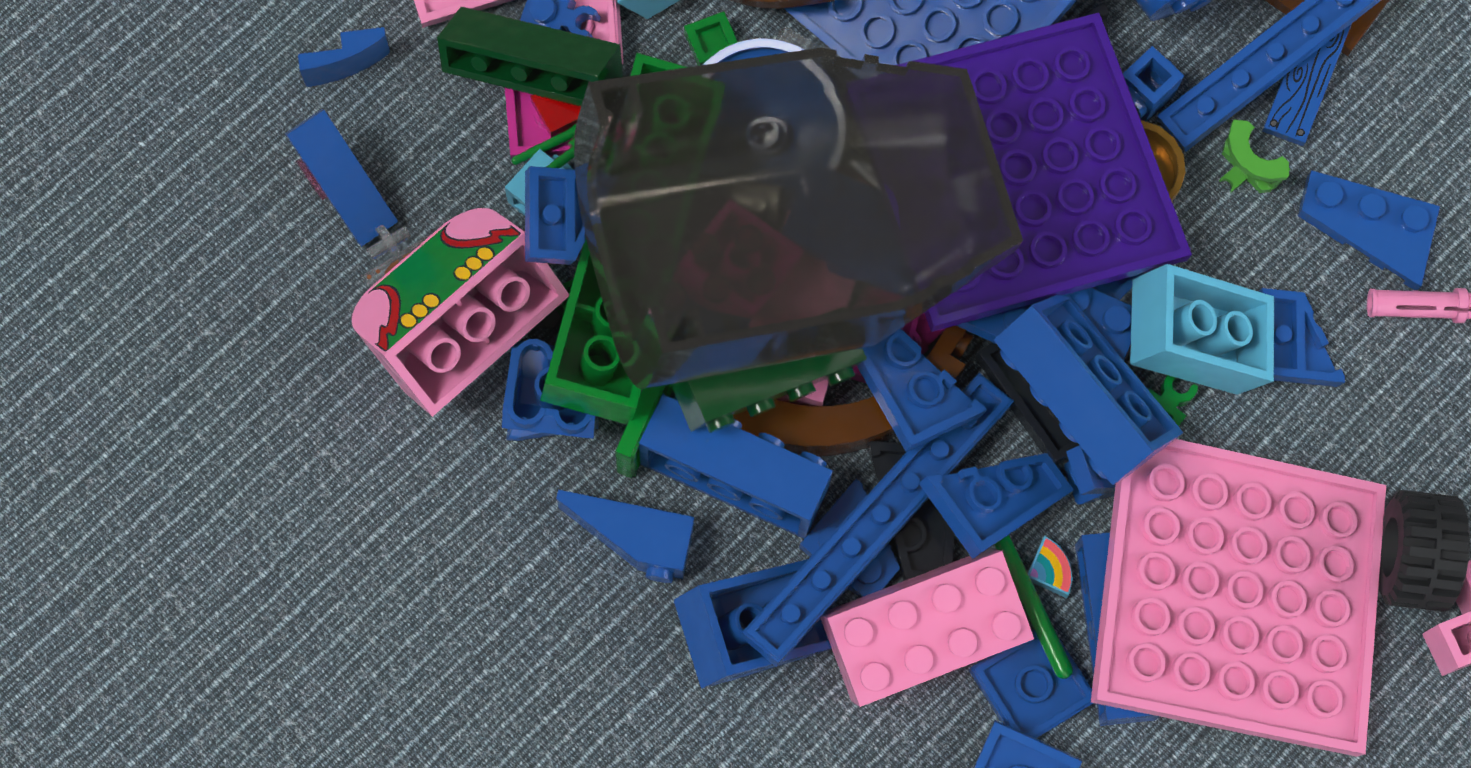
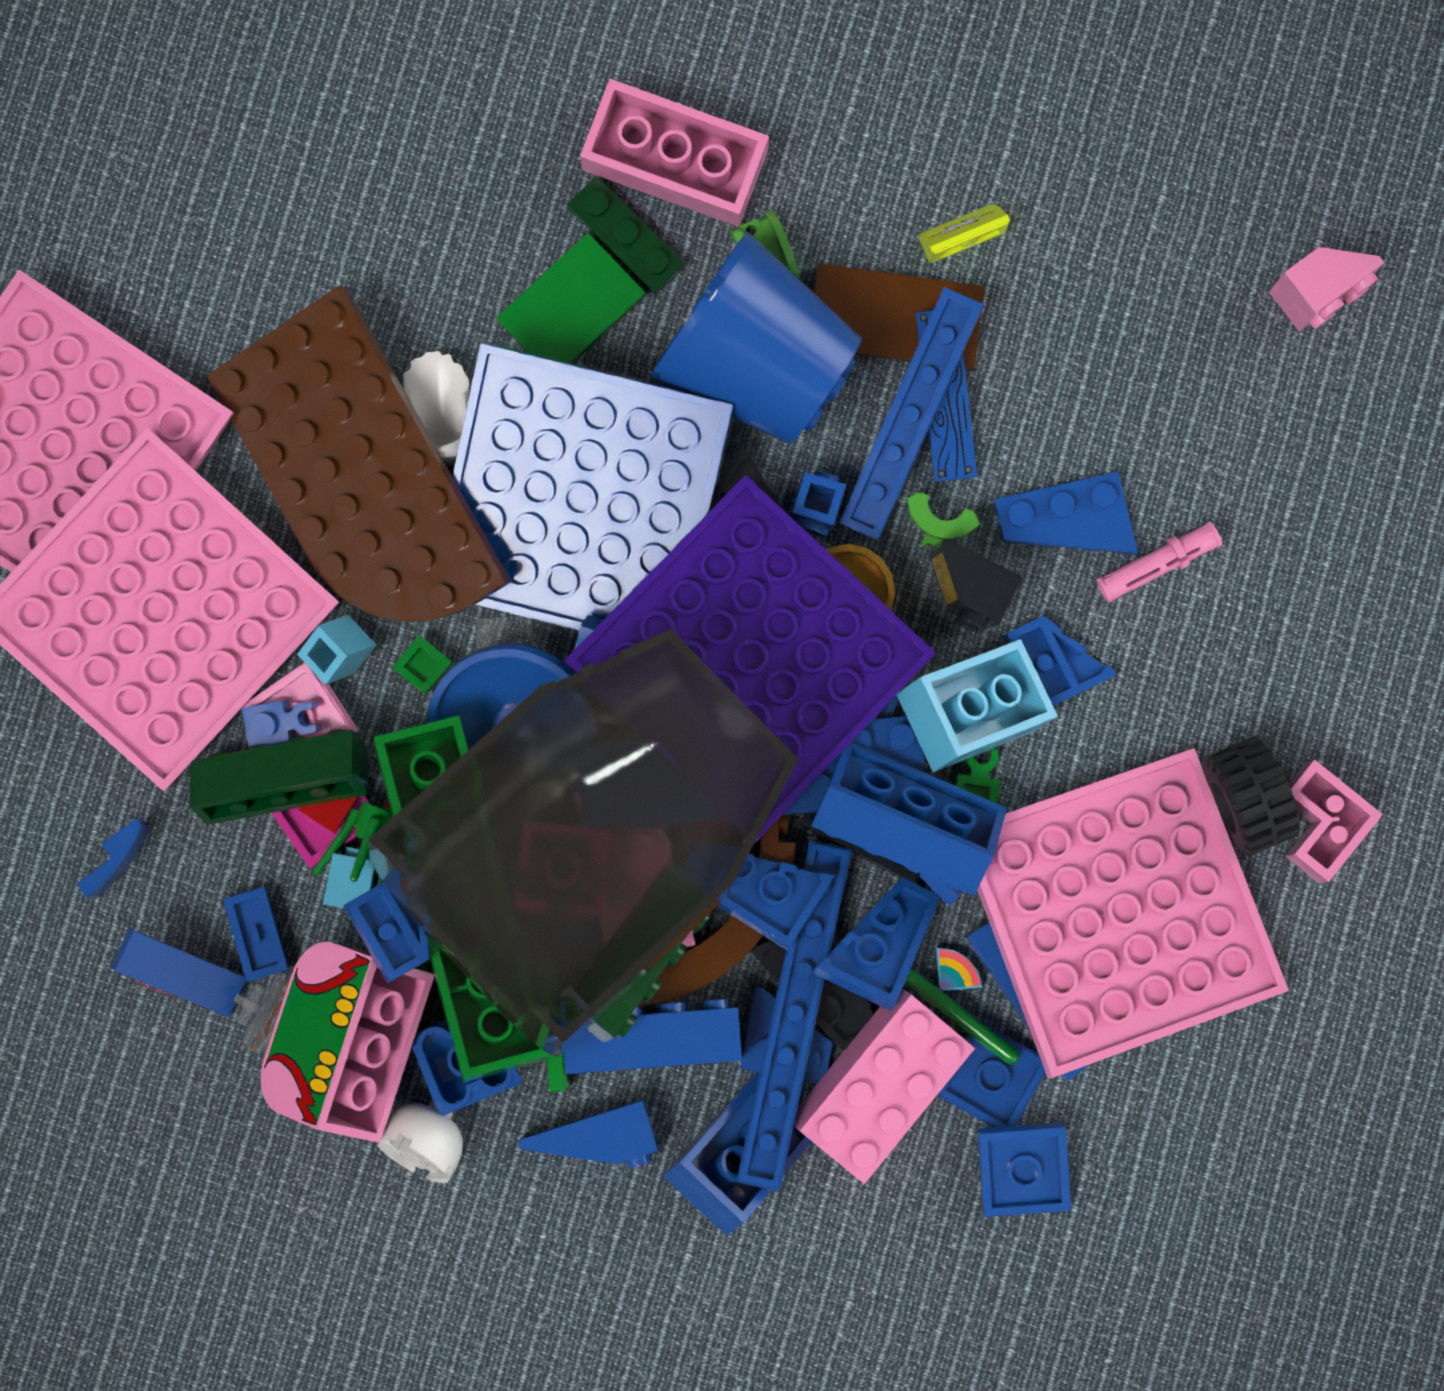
camera: 25 degrees left, 10 degrees up
none -> blue plate [223,887,291,982]
none -> white cylinder [377,1101,463,1183]
none -> black slope [929,538,1022,633]

